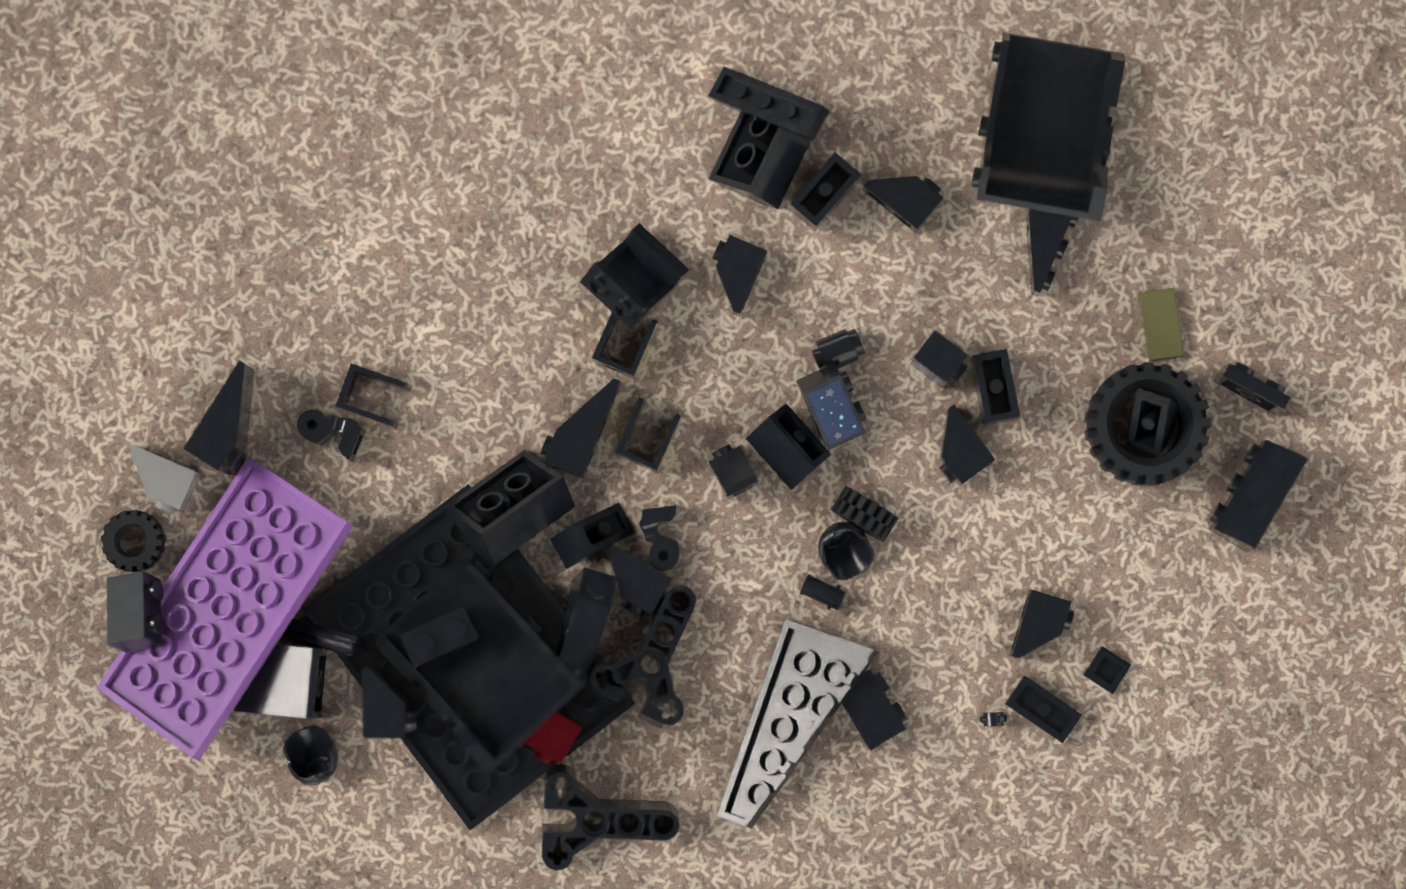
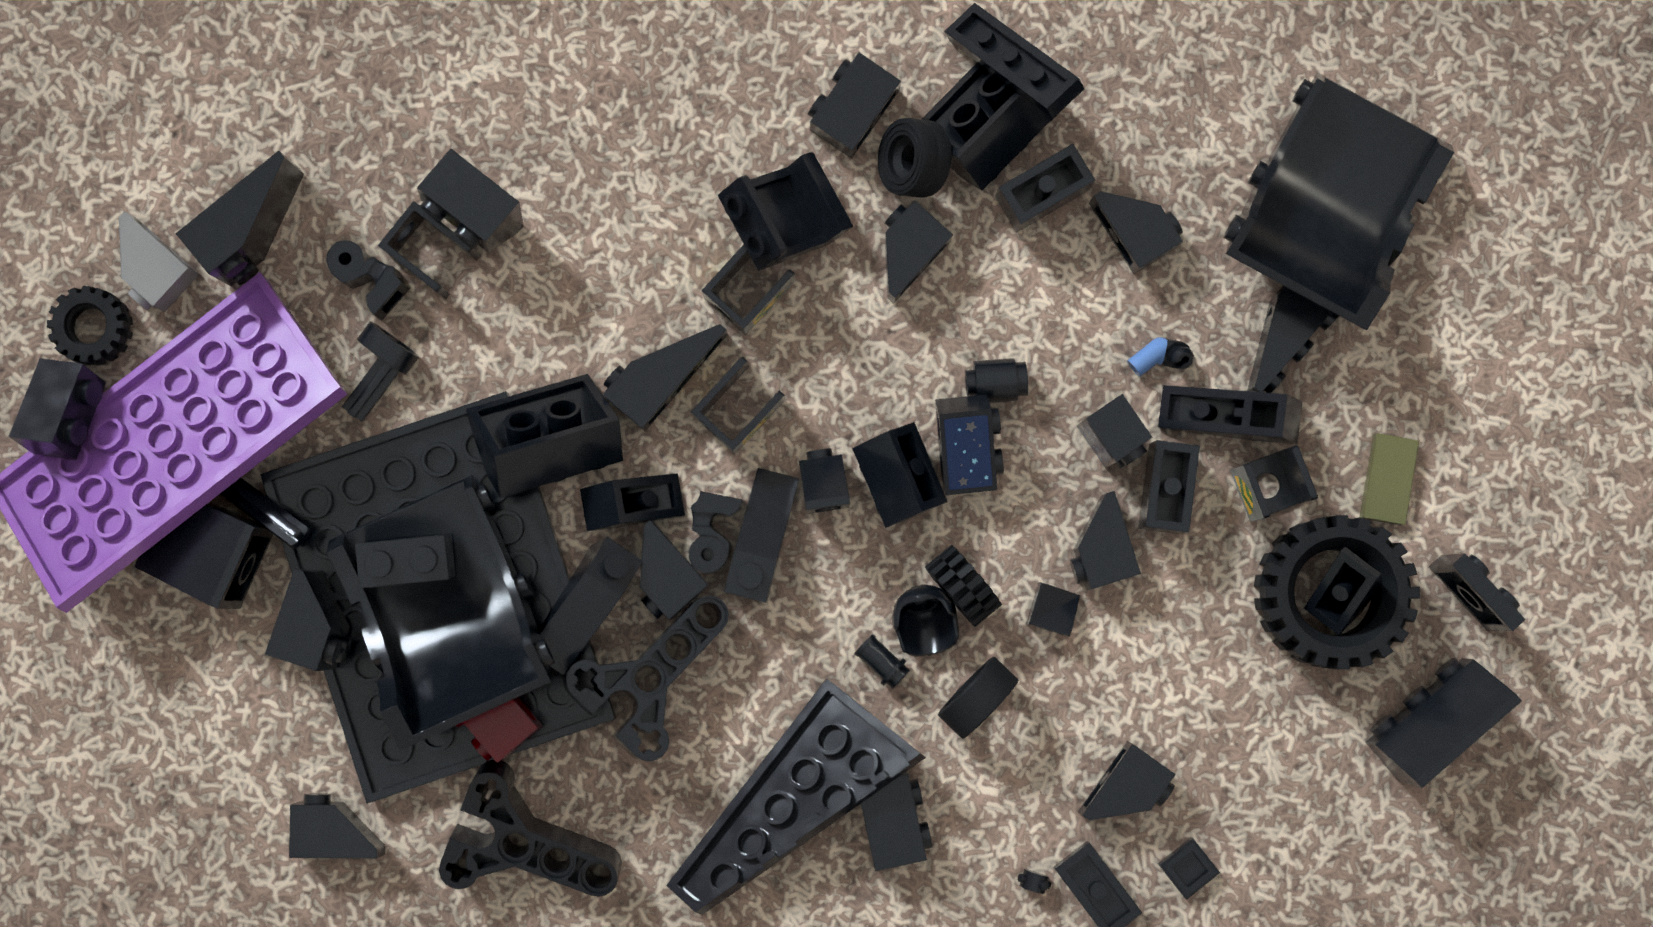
camera: 10 degrees right, 0 degrees up
black hair [283,725,339,786] -> none
none -> black slope [289,793,385,859]
none -> black piece [342,321,419,422]
none -> black slope [417,149,524,253]
none -> black slope [724,468,799,603]
none -> black brick [808,52,901,159]
none -> black tyre [878,118,952,198]
none -> black tyre [938,657,1019,739]
none -> black slope [1026,582,1080,637]
none -> arm [1127,337,1194,377]
none -> black slope [1158,385,1303,444]
none -> black piece [1230,445,1318,522]

